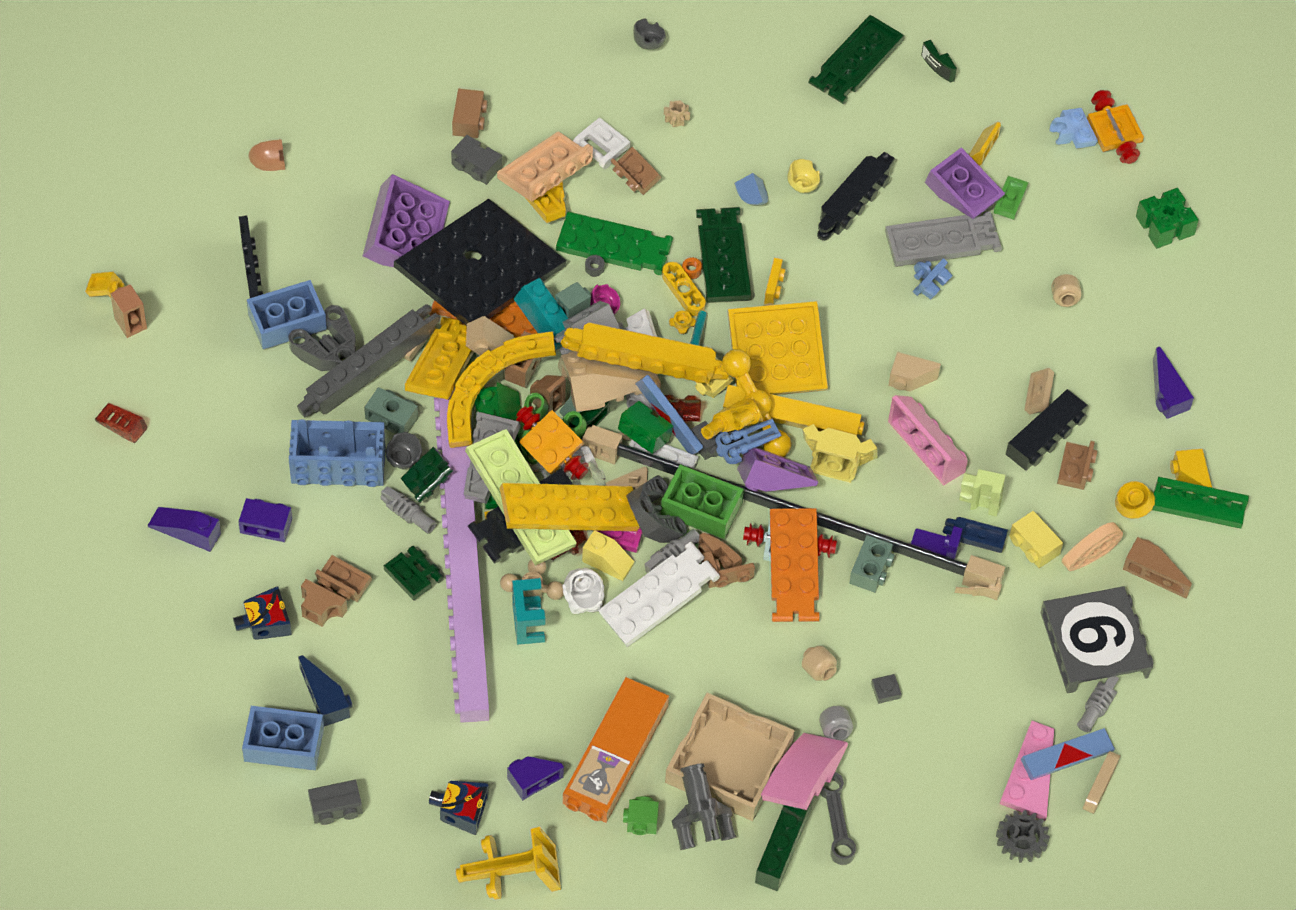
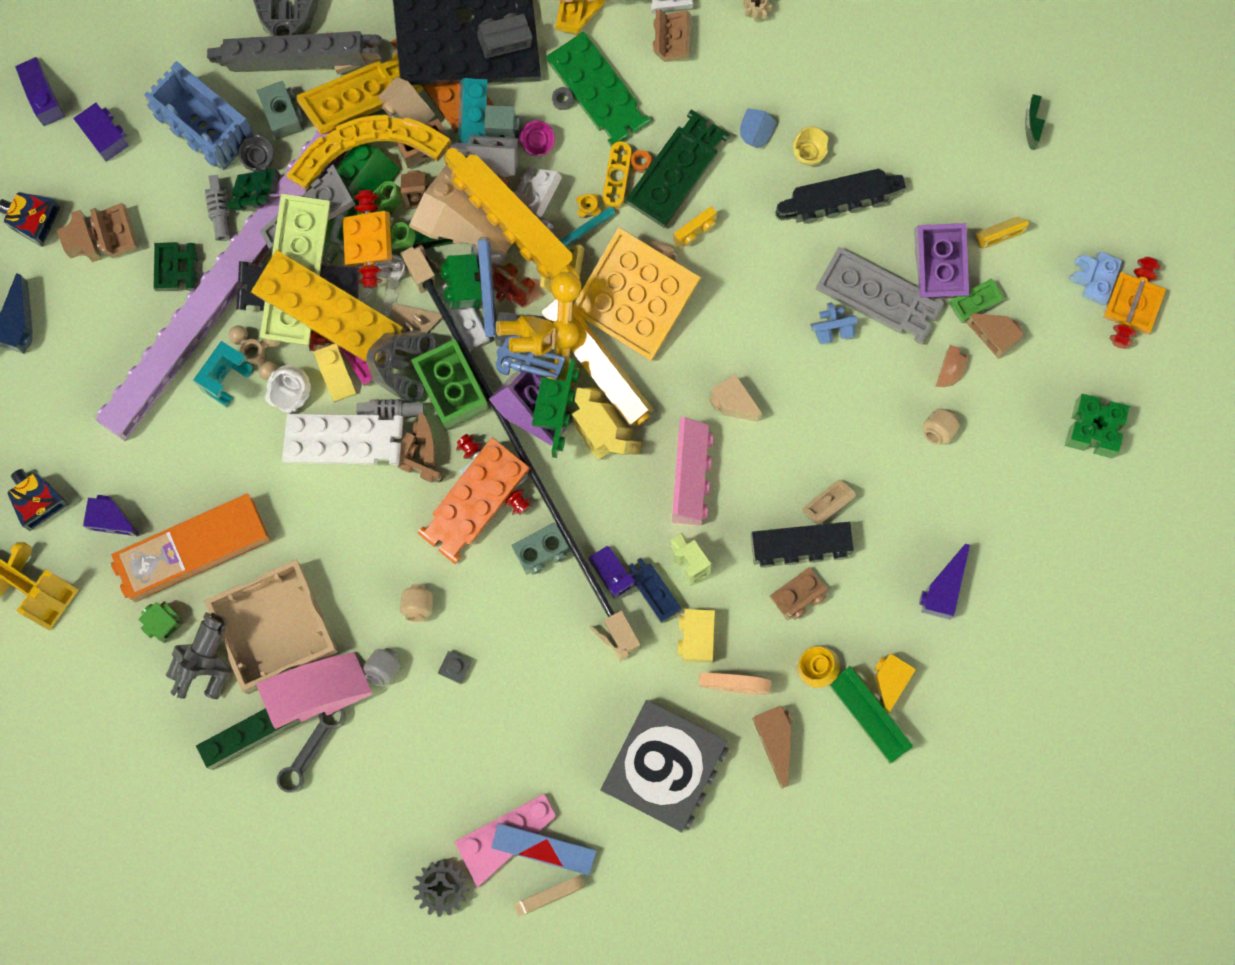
camera: 45 degrees right, 20 degrees up
dark green hinge [808,15,904,104] -> none
light grey hinge [1077,676,1119,733] -> none
none -> dark grey brick [477,13,532,58]
none -> green bracket [532,359,580,458]
none -> nougat brick [935,345,969,388]
none -> medium nougat slope [967,313,1024,359]

